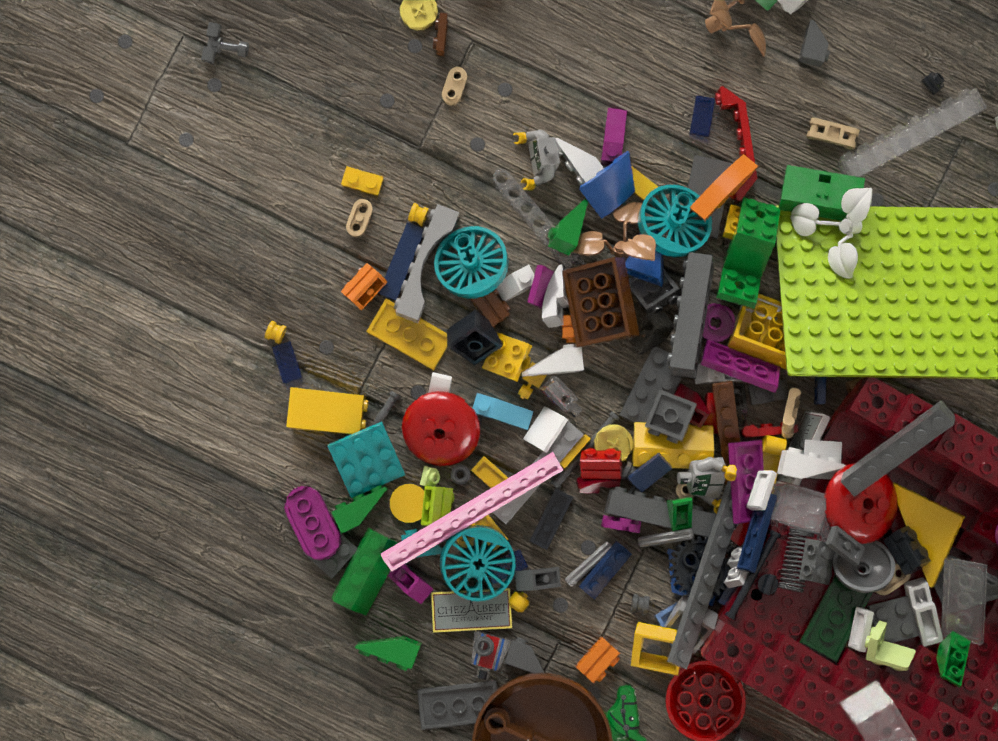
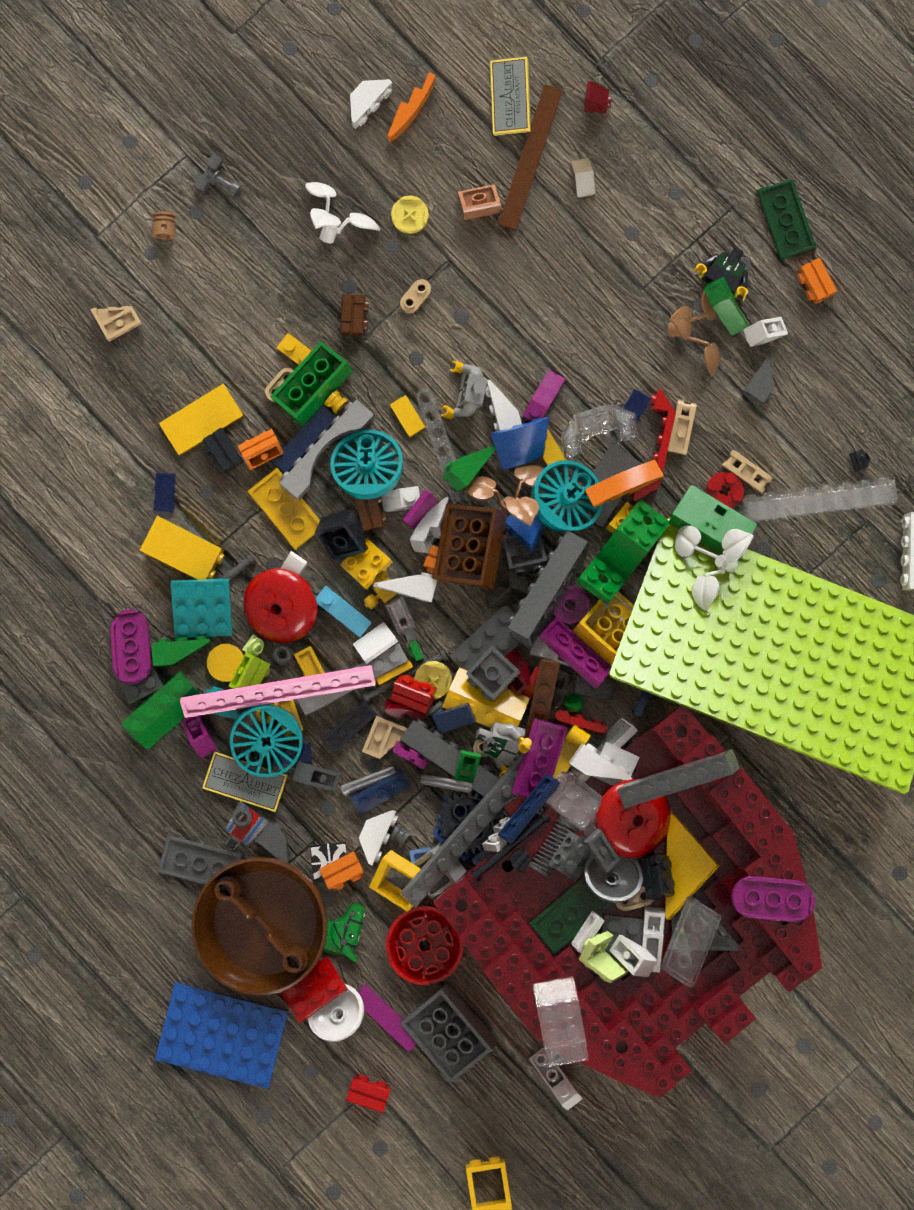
camera: 20 degrees right, 0 degrees up
yellow wheel [264,321,287,344] -> none
green slope [355,636,422,671] -> none
reddish brown plate [433,13,448,56] -> none
yellow piece [508,592,529,613] -> none
white tile [747,471,777,510] -> none
tan plate [781,388,801,438] -> none
green slope [936,631,971,688] -> none
none -> tan wing [90,306,142,342]
none -> medium nougat piece [152,211,176,240]
none -> yellow tile [159,383,244,456]
none -> black brick [202,428,244,474]
none -> green slope [270,341,353,427]
none -> white plant [305,182,380,243]
none -> sticker [310,842,347,883]
none -> reddish brown brick [340,294,369,337]
none -> white slope [359,810,398,865]
none -> tan wing [362,716,407,759]
none -> yellow tile [390,395,426,438]
none -> green plate [407,640,424,662]
none -> clear slope [561,404,637,459]
none -> green tile [564,694,584,714]
none -> white slope [609,935,658,977]
none -> tan plate [667,400,697,456]
none -> red plate [705,472,744,509]

